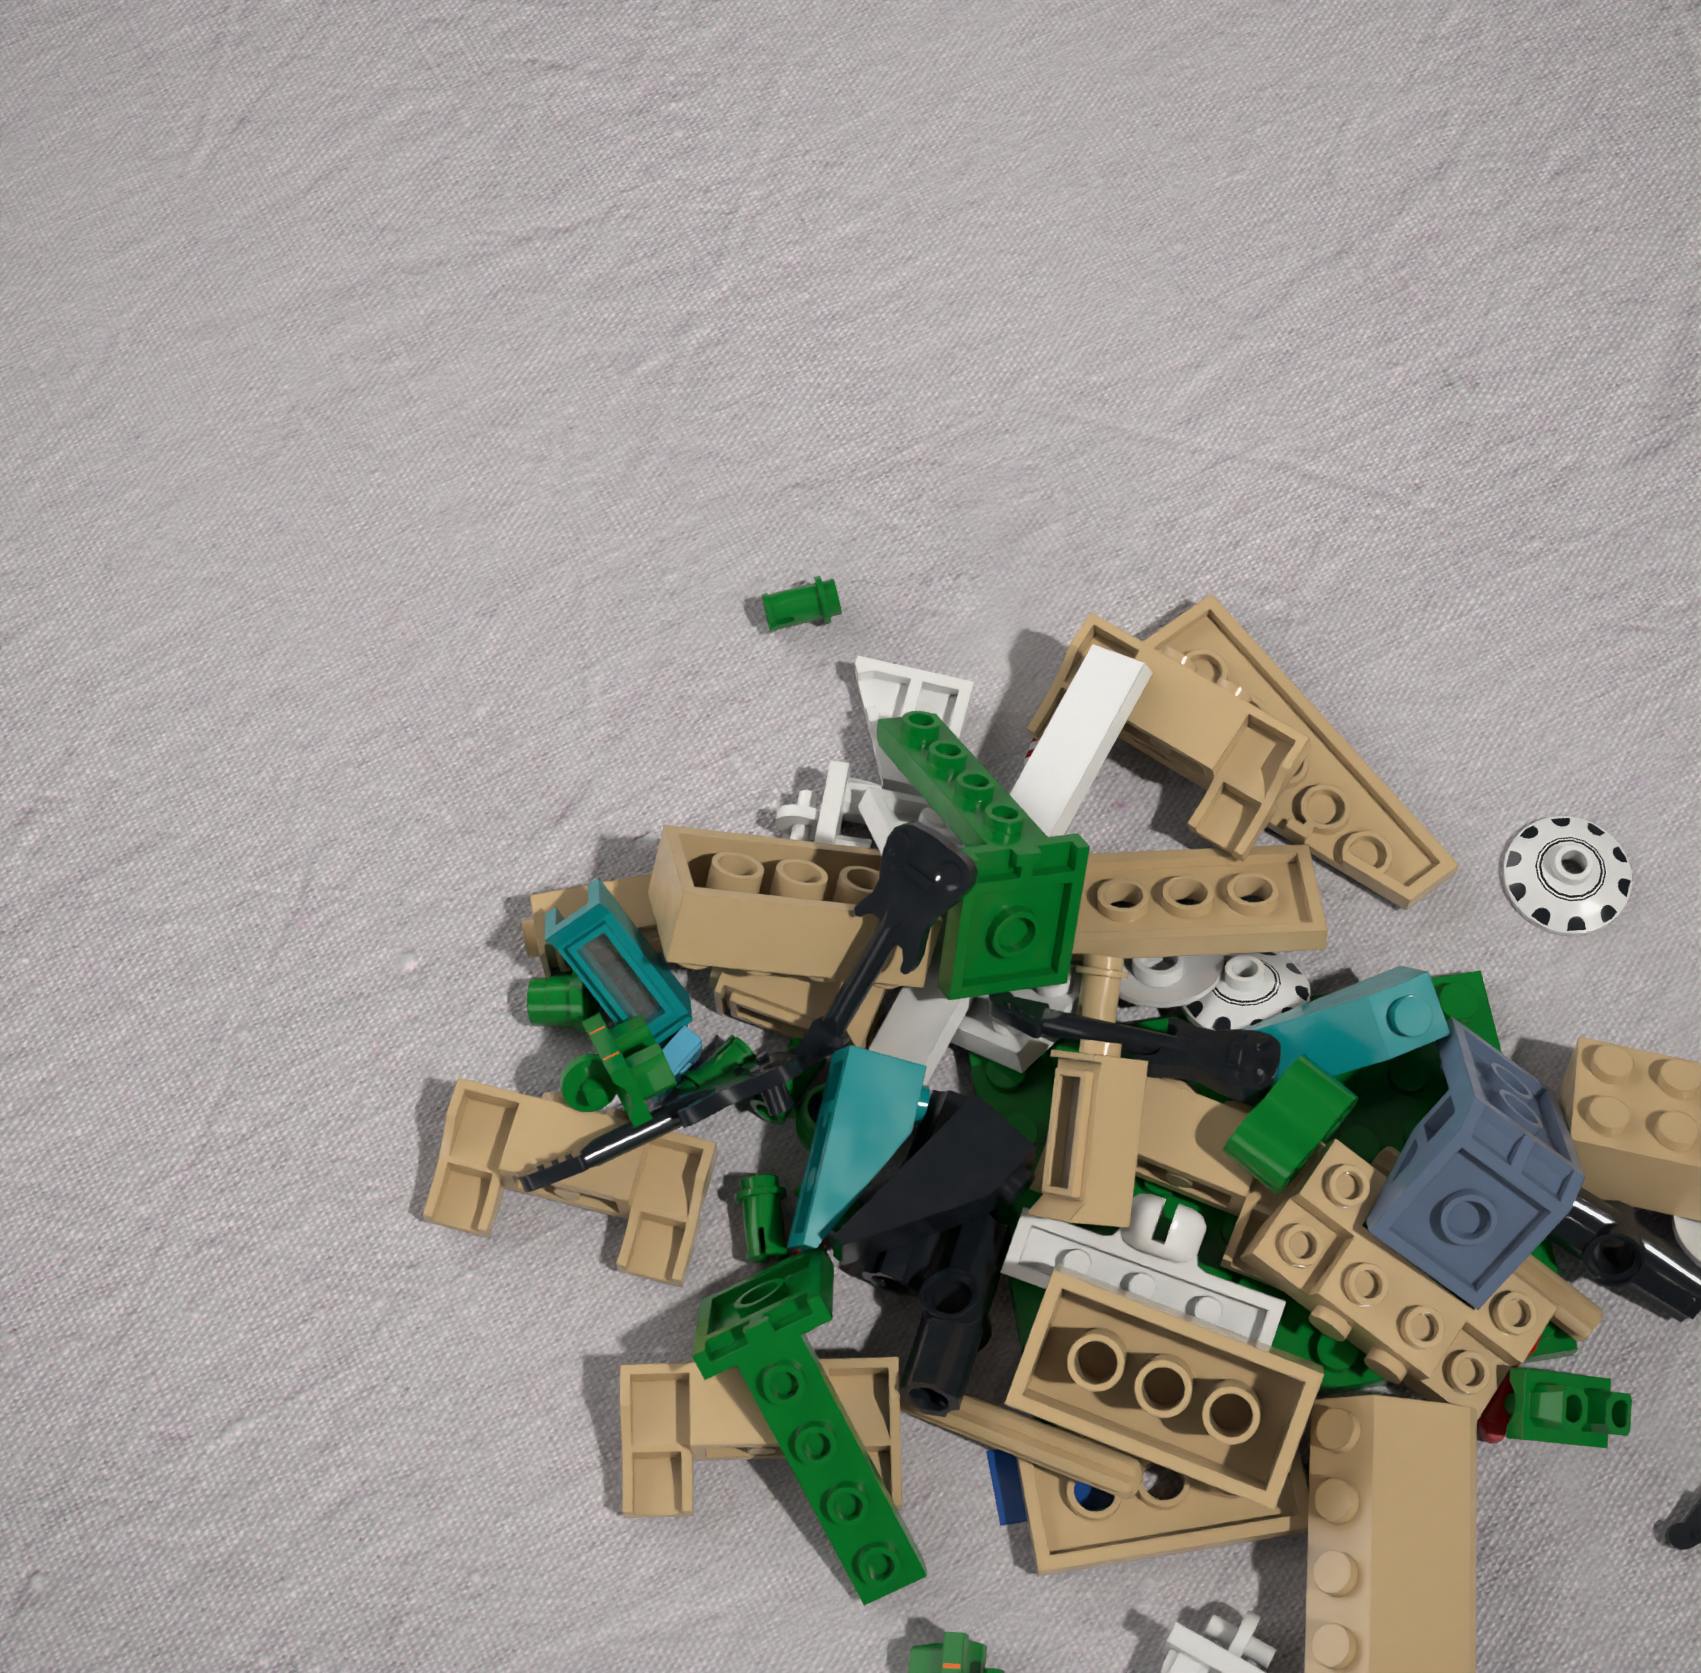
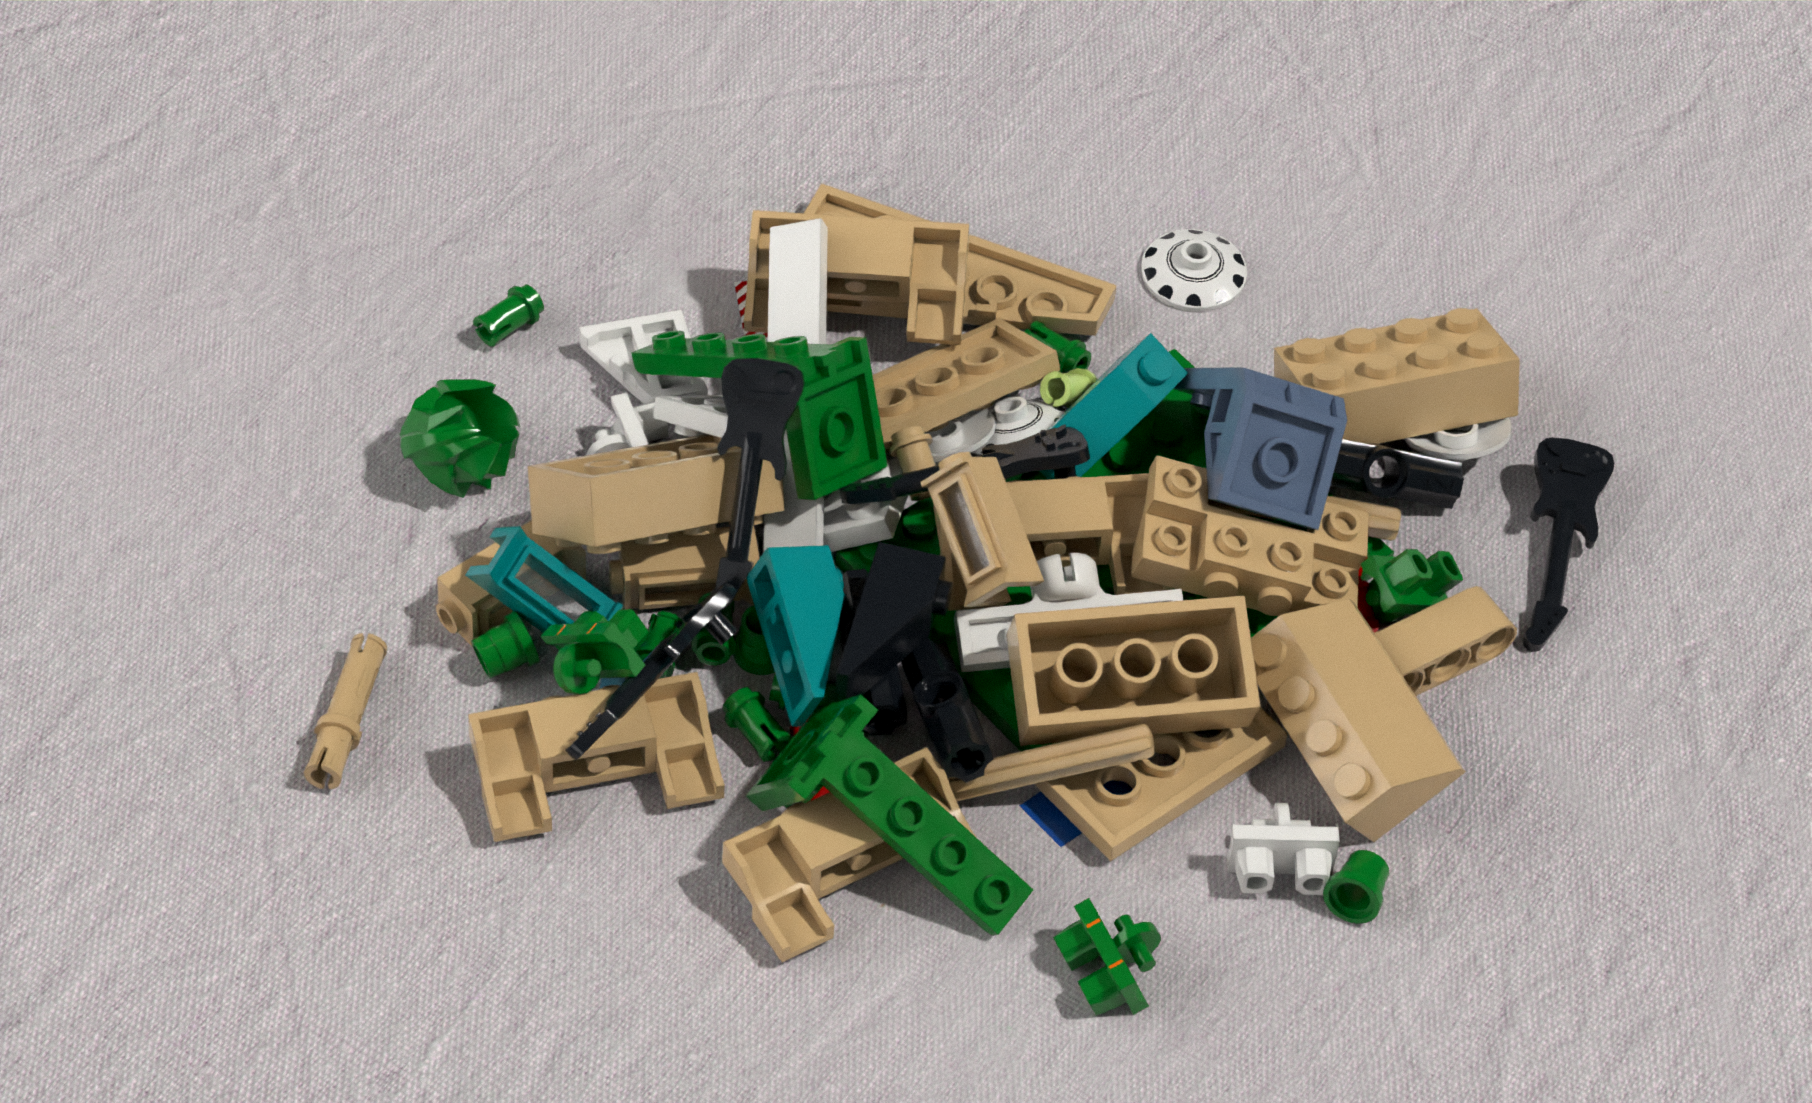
camera: 35 degrees left, 15 degrees down
green axle [1222,1054,1359,1196] -> none
none -> tan pin [304,633,387,789]
none -> green hair [399,379,520,498]
none -> green pin [1025,321,1091,373]
none -> yellowish green pin [1040,368,1097,408]
none -> tan beam [1375,586,1517,696]

